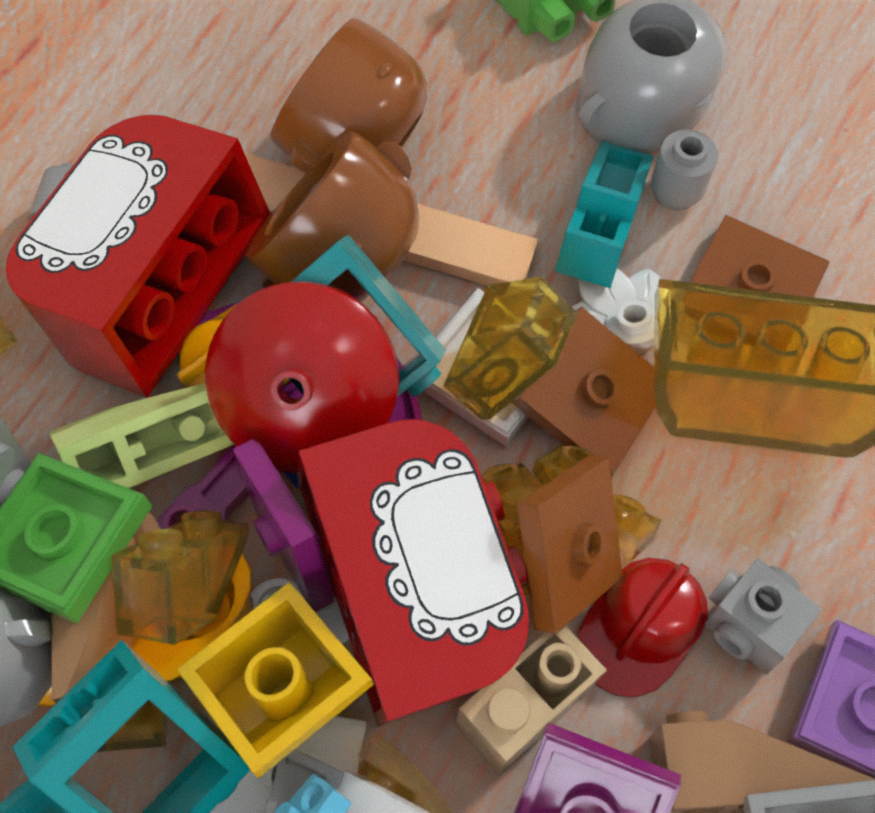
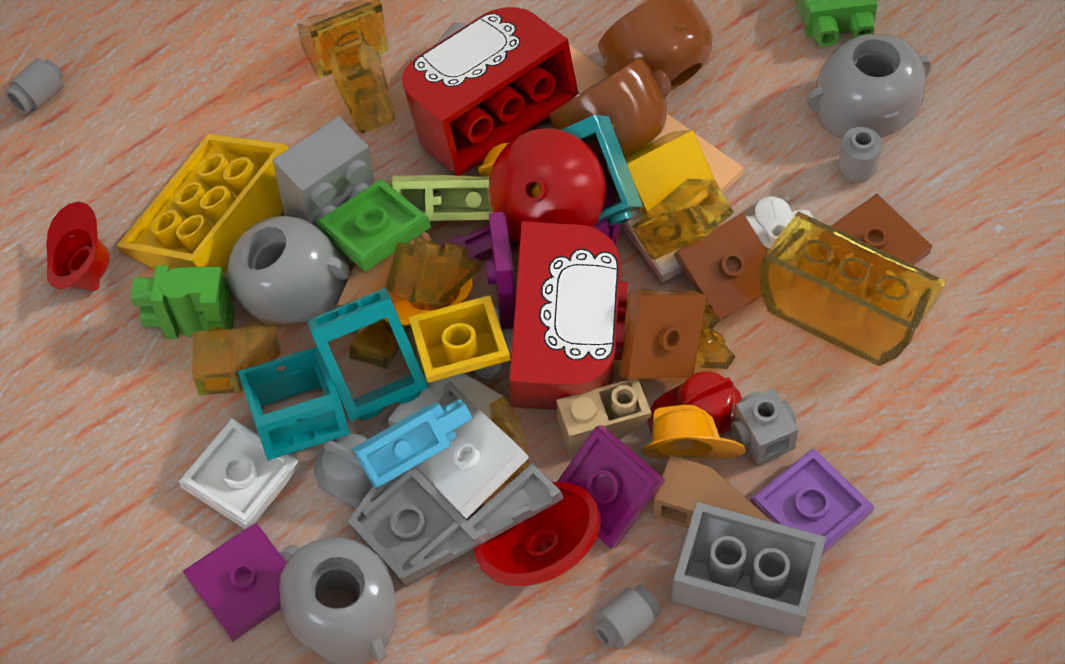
camera: 30 degrees right, 5 degrees down
teal slope [555,140,654,288] -> none
none -> yellow slope [606,130,716,221]
none -> light orange piece [641,405,746,459]

